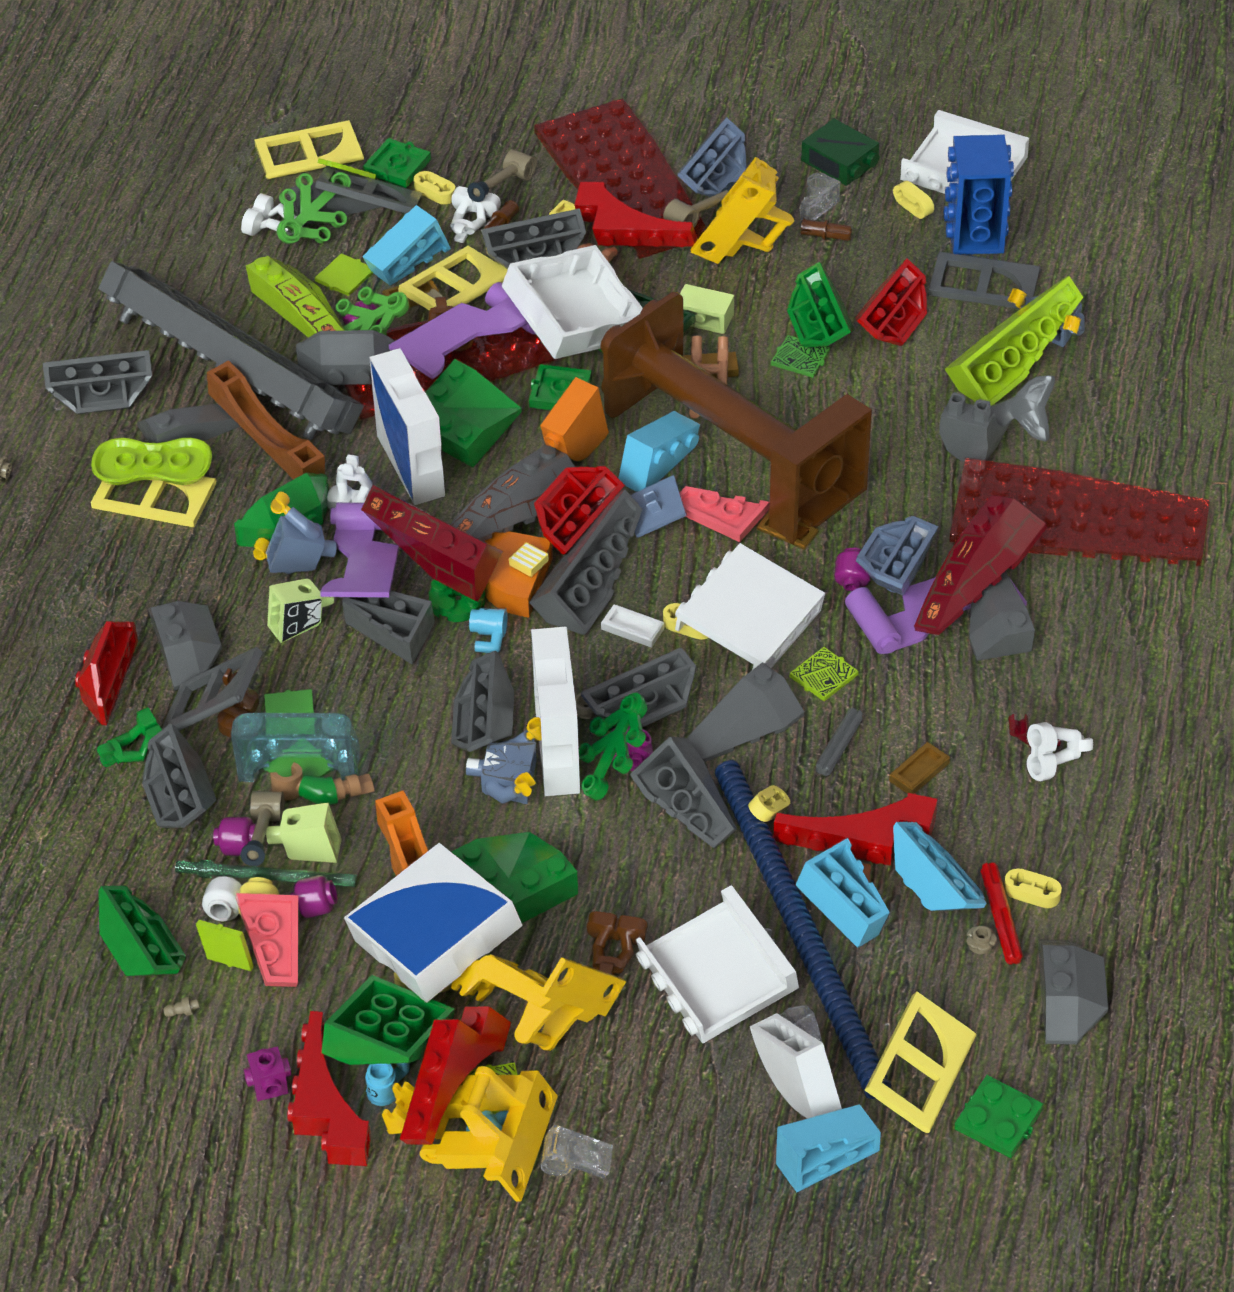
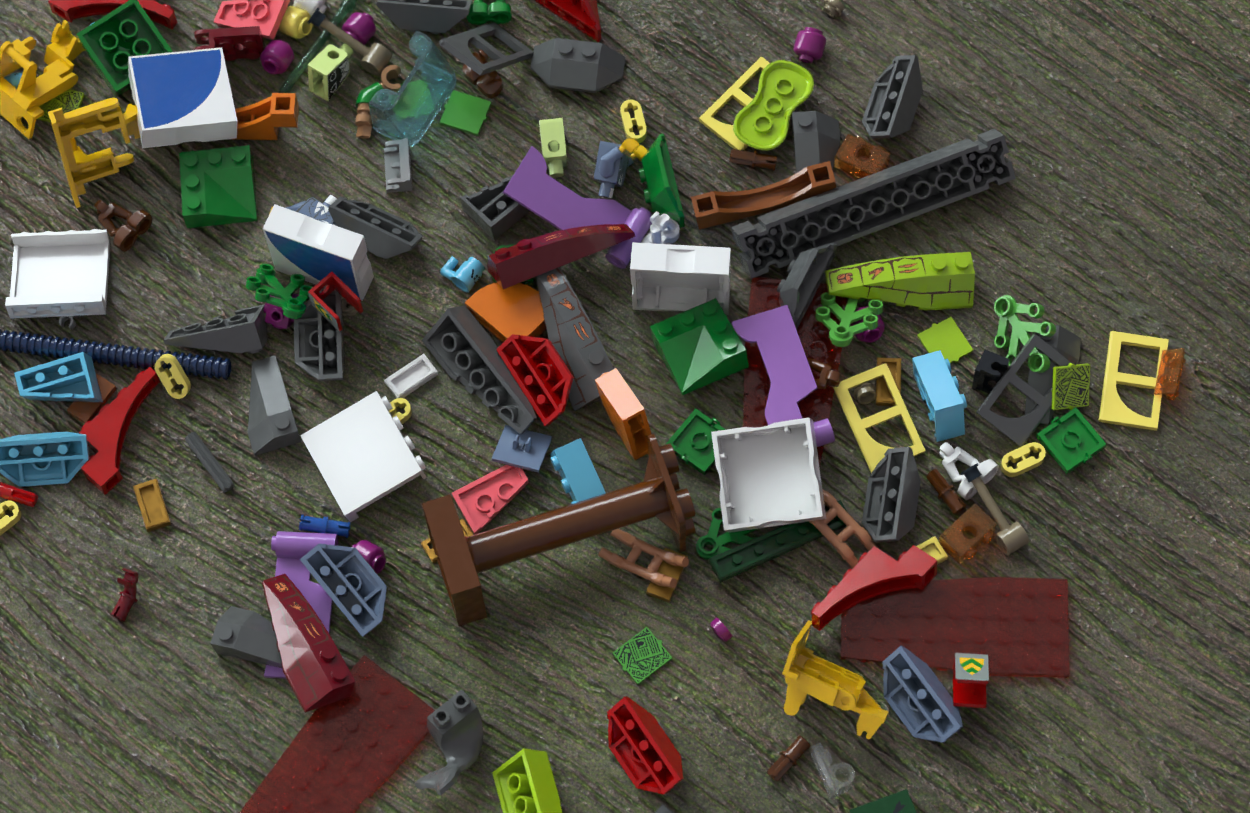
camera: 120 degrees right, 20 degrees up
white piece [241,193,304,236] -> none
red arch [400,1006,511,1145] -> none
light yellow tile [509,542,549,577] -> none
dark tan piece [663,182,736,227] -> none
yellowish green brick [680,284,734,334] -> none
green wedge [787,262,855,347] -> none
lime piece [789,647,859,701] -> none
white piece [1027,722,1093,781] -> none
none -> dark red plate [194,26,265,61]
none -> blue pin [299,515,351,538]
none -> red piece [308,272,363,332]
none -> light grey hinge [384,138,413,193]
none -> light yellow beam [620,100,647,143]
none -> magenta tile [710,617,733,642]
none -> reddish brown axle [729,149,777,171]
none -> magenta head [793,27,826,63]
none -> clear orange brick [834,134,890,179]
none -> clear orange brick [939,504,996,564]
none -> piece [952,653,989,708]
none -> black hinge [972,350,1010,394]
none -> clear orange hinge [1154,348,1186,400]

